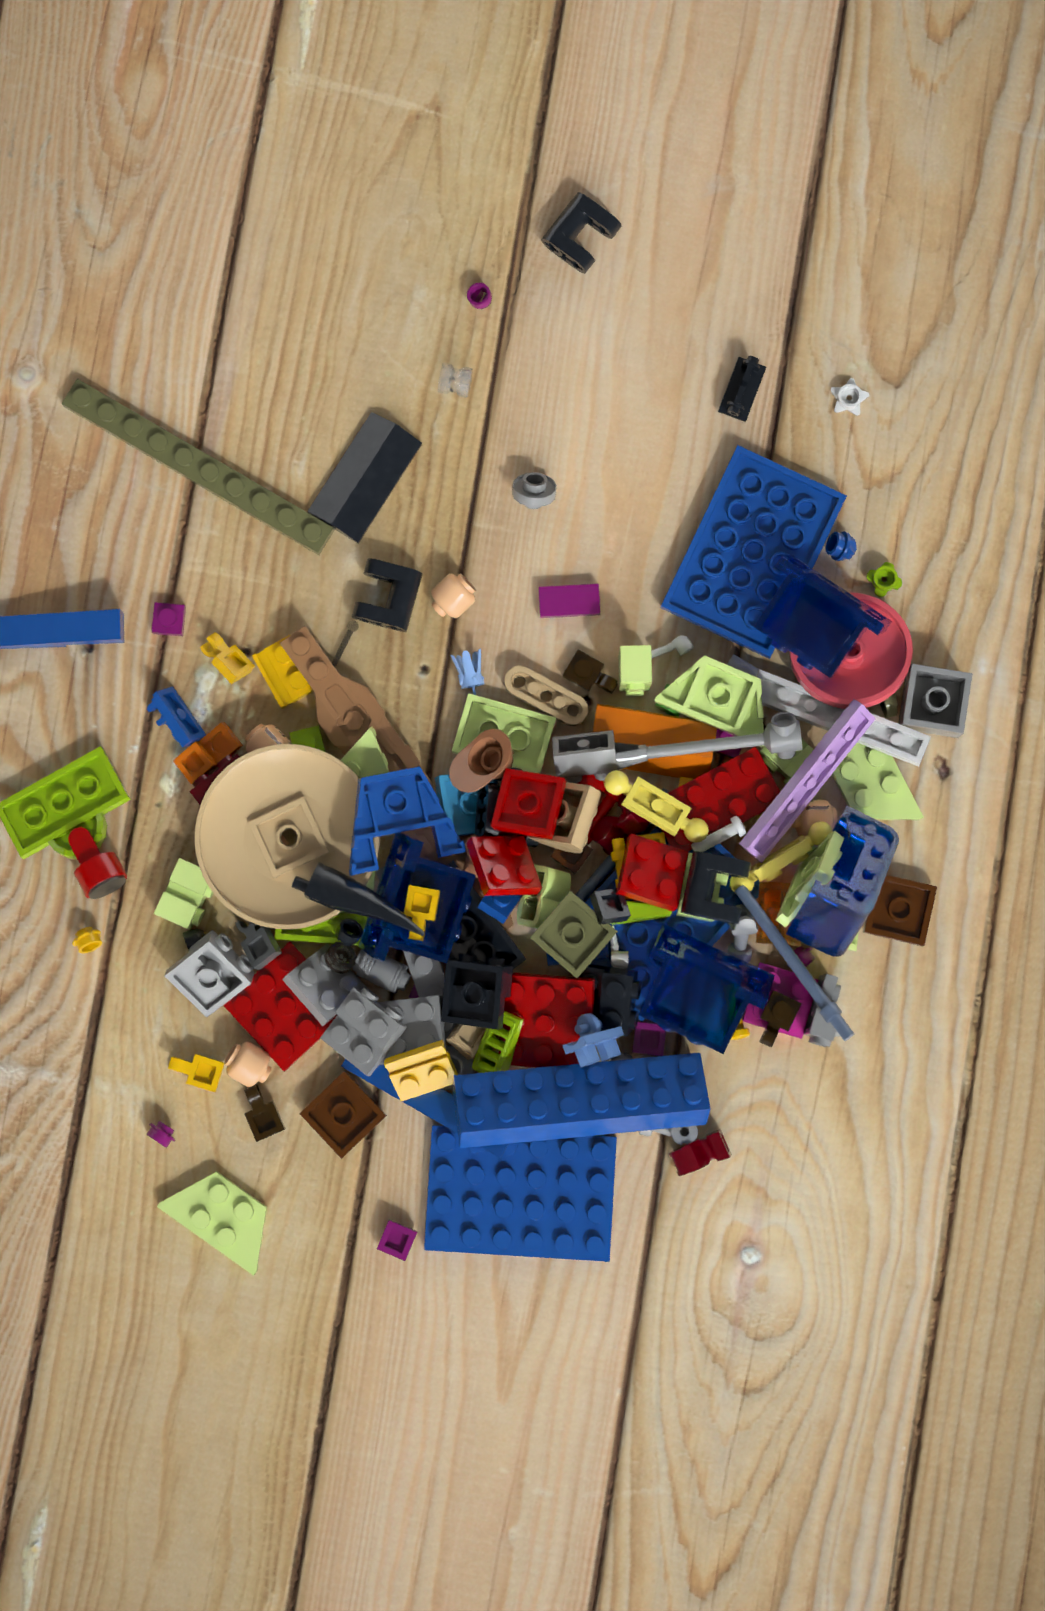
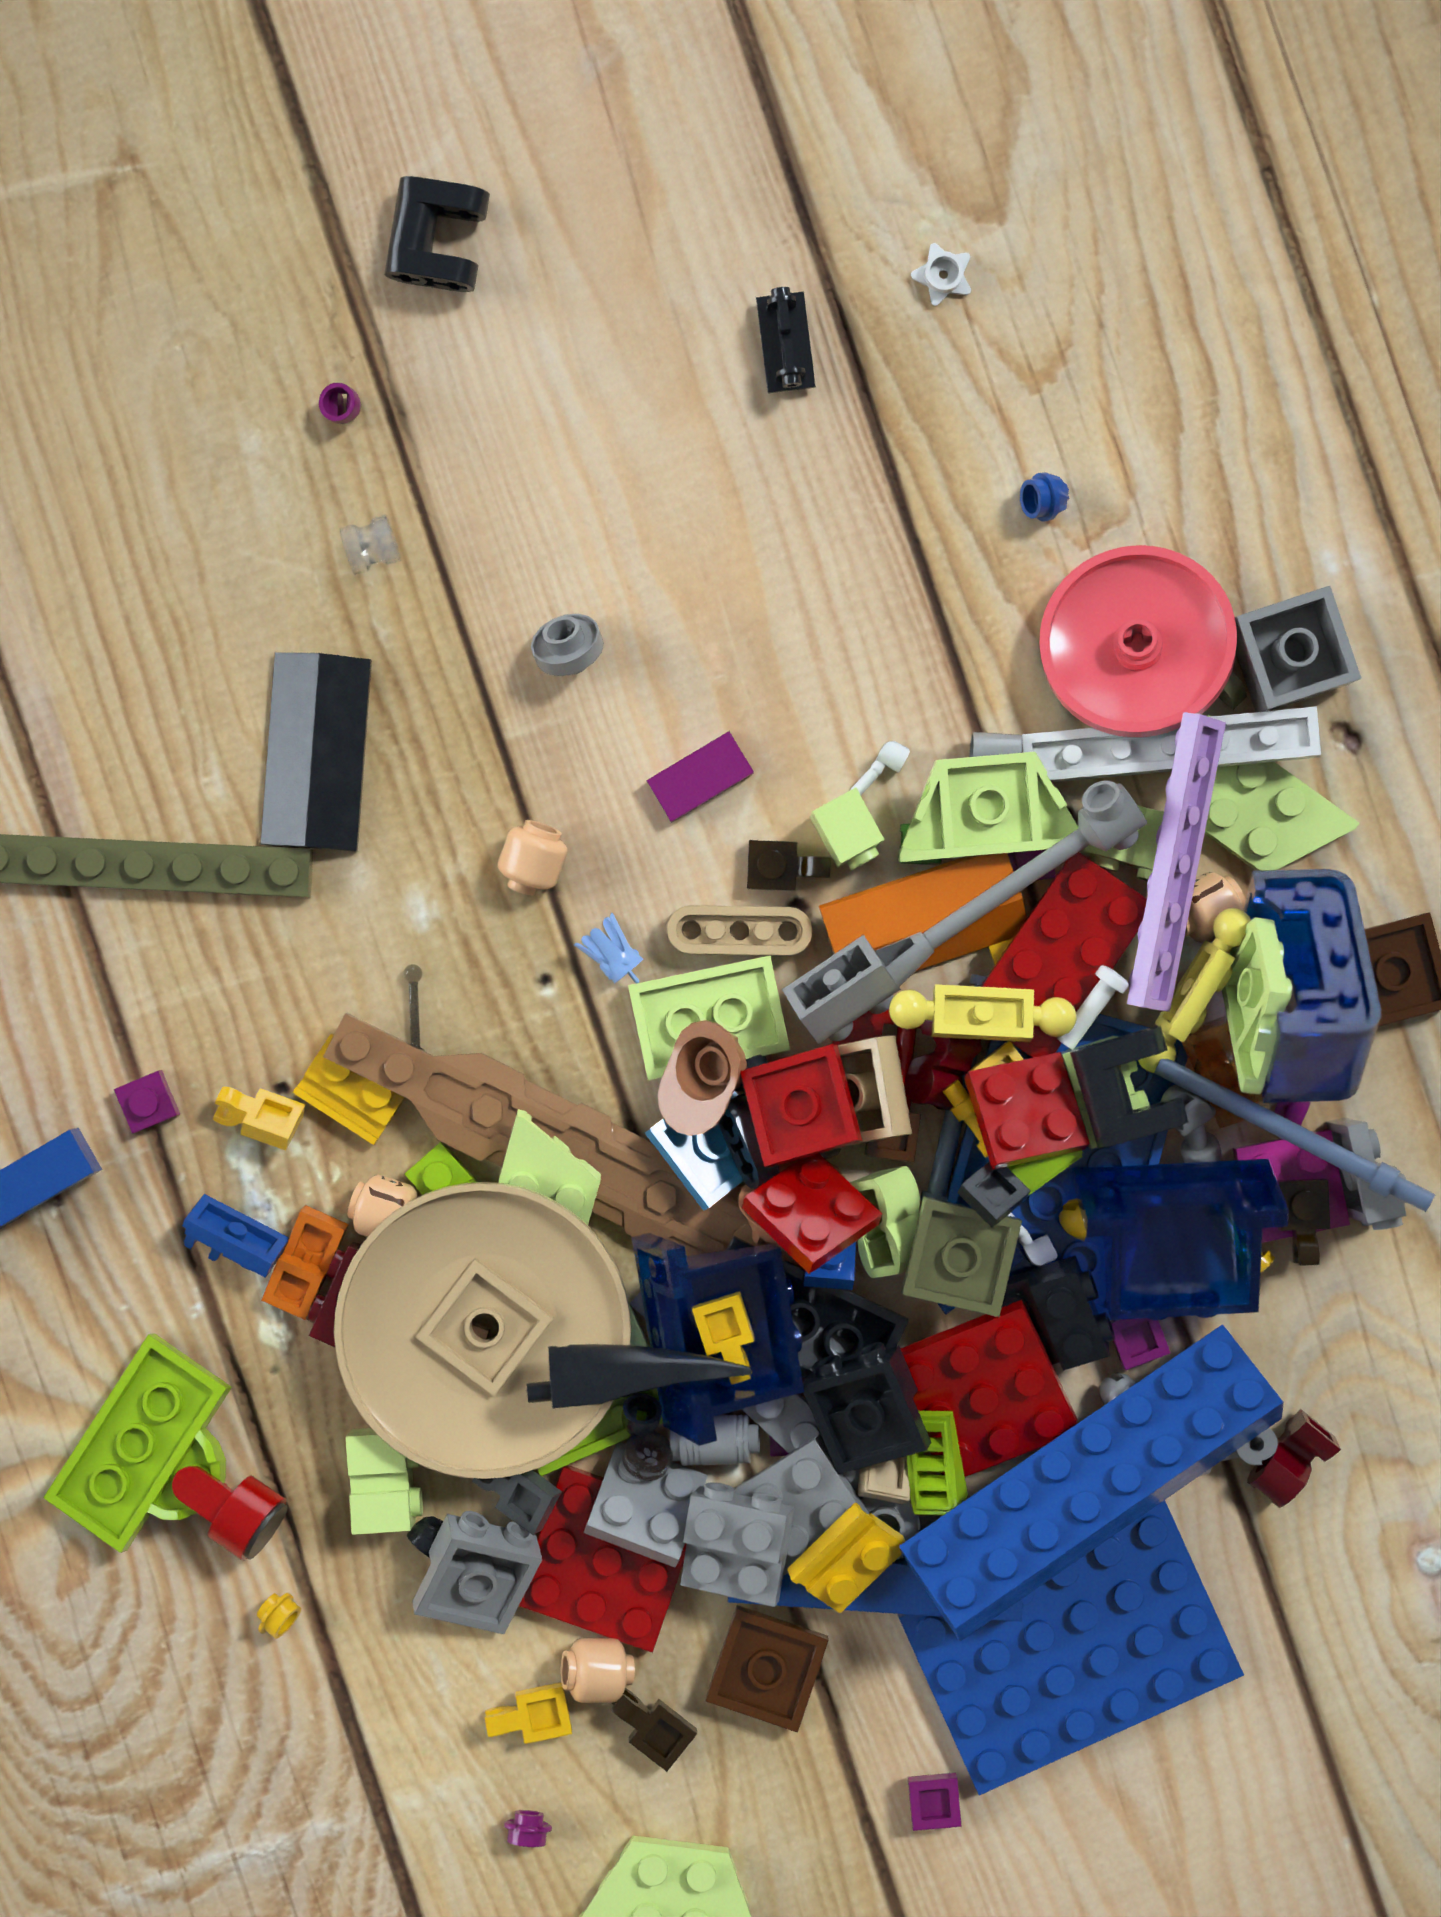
camera: 35 degrees left, 5 degrees up
blue wing [349,766,466,876] -> none
black connector [352,558,423,632] -> none
medium blue hips [563,1013,624,1068] -> none
blue plate [660,445,847,659] -> none
clear blue windscreen [754,554,892,678] -> none
lime plate [866,562,902,597] -> none
none -> yellow hinge [1059,1198,1099,1241]

